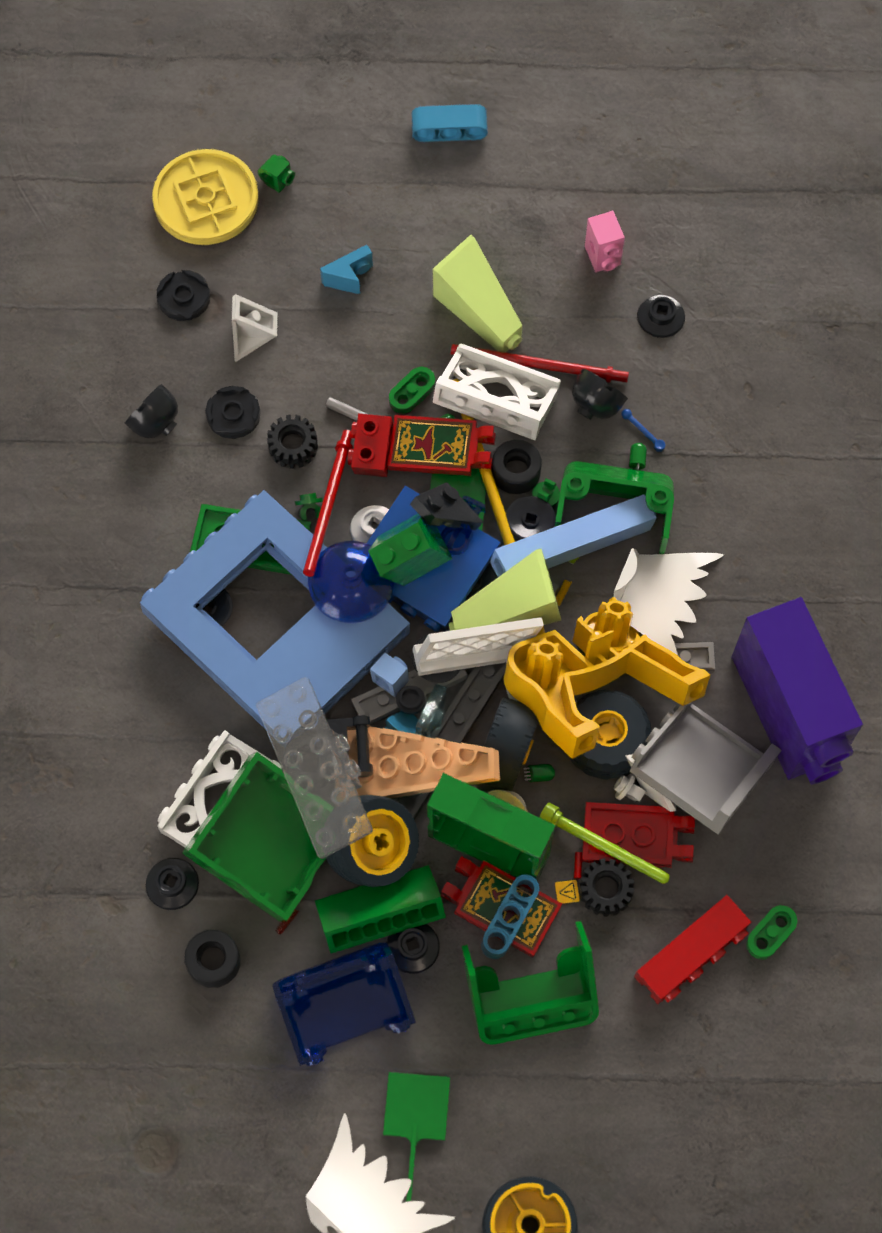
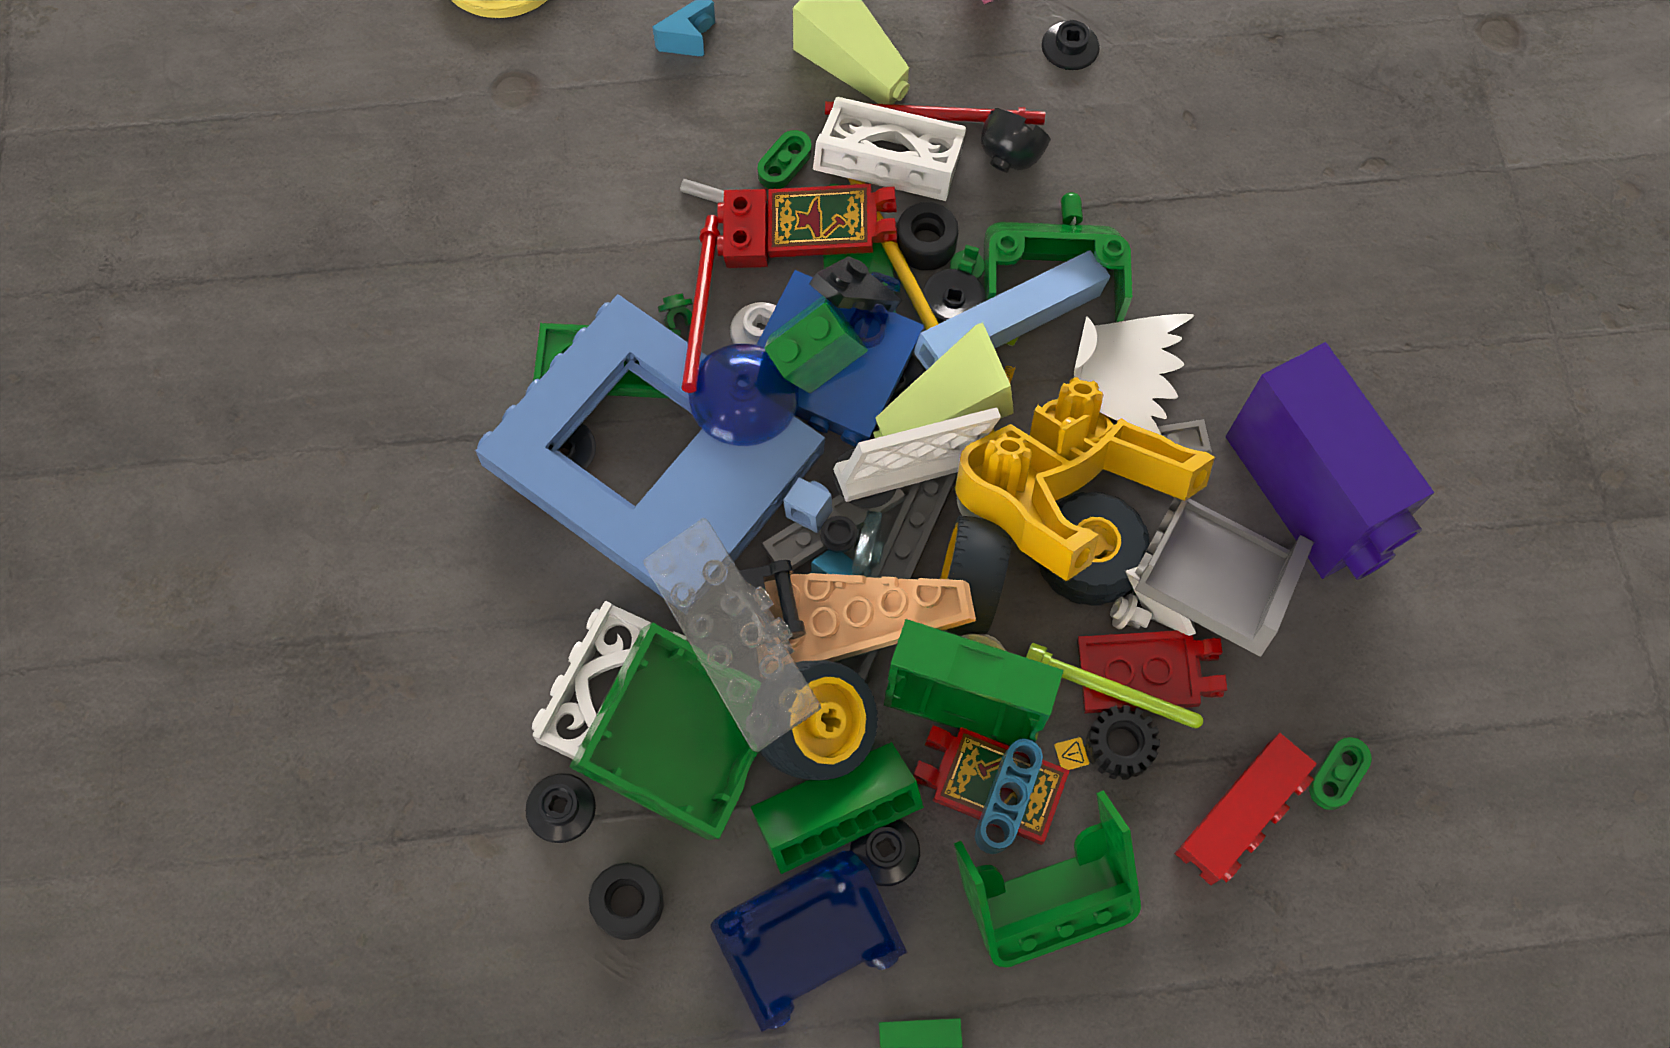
camera: 10 degrees left, 0 degrees up
black cylinder [125,384,178,439] -> none
black tile [157,270,210,321] -> none
black tile [205,386,261,439] -> none
white slope [232,294,277,362] -> none
black tyre [267,414,318,469] -> none
clear red leg [275,909,300,935] -> none
green piece [524,764,555,783] -> none
red piece [574,852,582,880] -> none
blue hinge [621,409,665,452] -> none

